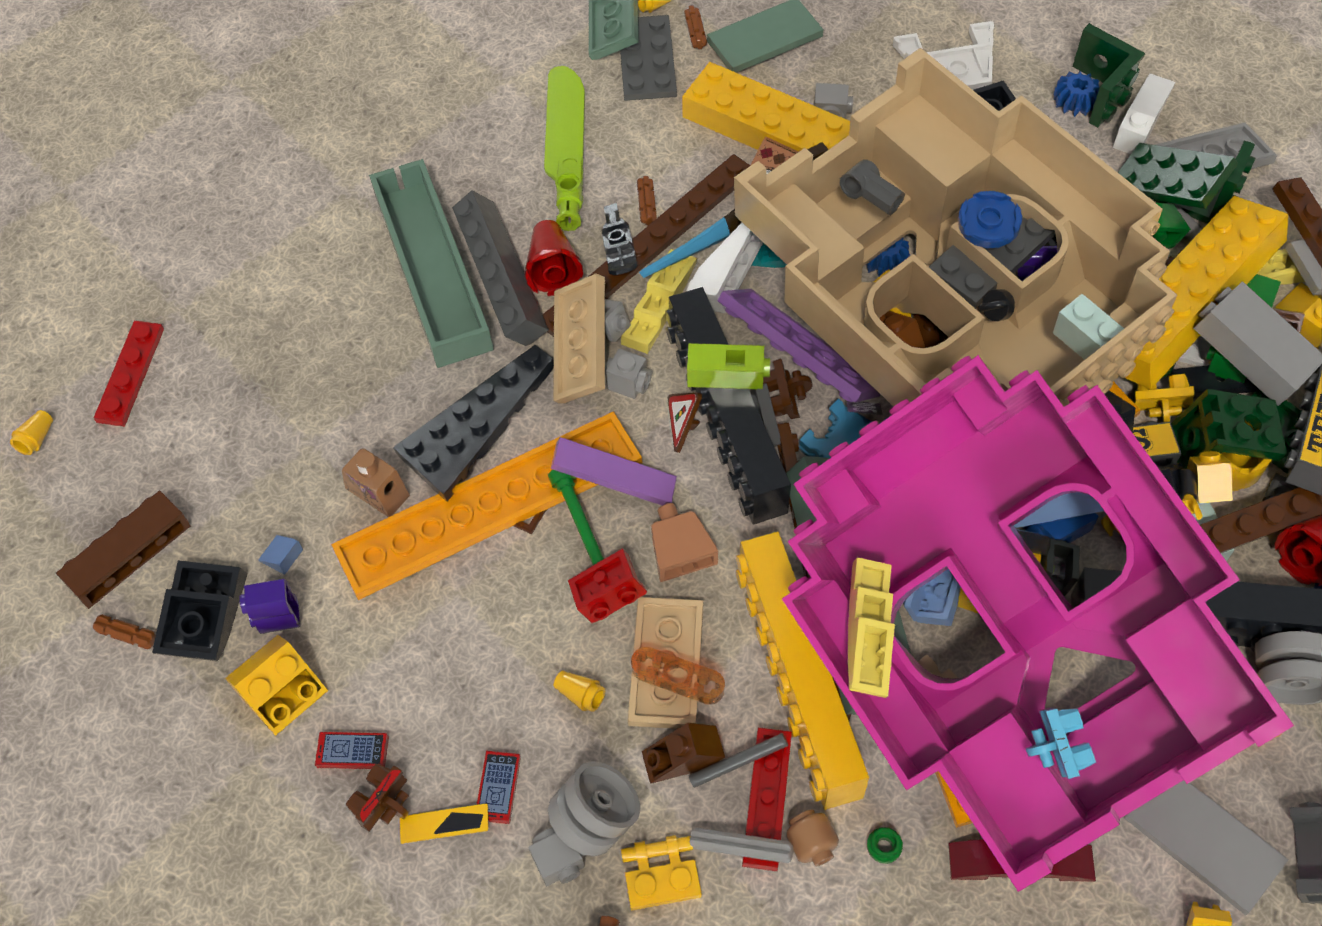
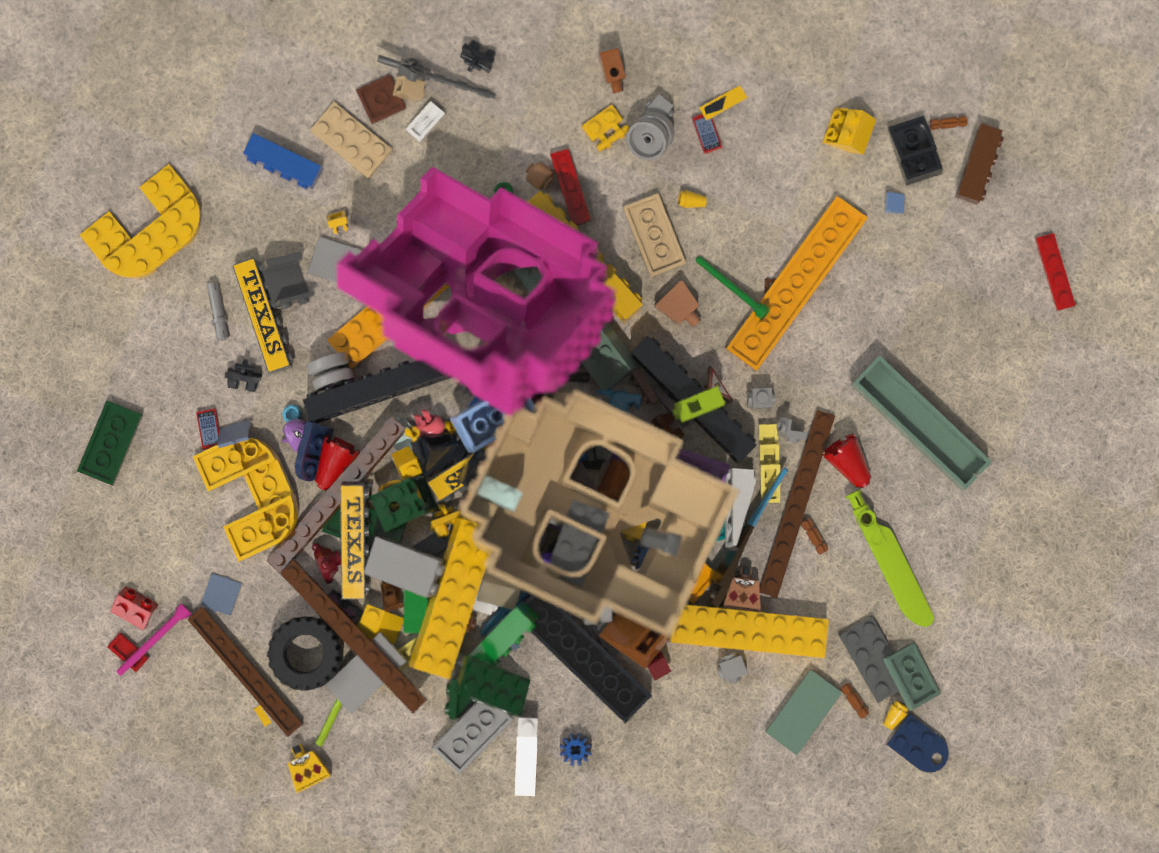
camera: 150 degrees right, 25 degrees up
yellow cone [10,410,53,455] -> none
dark purple brick [240,579,300,634] -> none
tile [315,732,389,769] -> none
medium nougat torso [342,448,410,517] -> none
reddish brown hips [346,764,409,832] -> none
black wing [393,345,554,502] -> none
dark grey brick [452,190,548,346] -> none
medium lavender tile [551,437,677,506] -> none
tan plate [553,273,605,403] -> none
red bracket [568,548,647,623] -> none
black piece [601,203,638,275] -> none
clear orange beam [631,647,725,704] -> none
reddish brown slope [642,723,725,784] -> none
dark grey bar [689,733,788,788] -> none
light grey axle [690,828,794,863] -> none
light yellow slope [848,557,895,698] -> none
white wing [893,21,994,90] -> none
blue tile [958,191,1022,248] -> none
black tile [978,289,1015,321] -> none
medium azure hips [1026,708,1096,779] -> none
dark green bracket [1072,23,1145,128] -> none

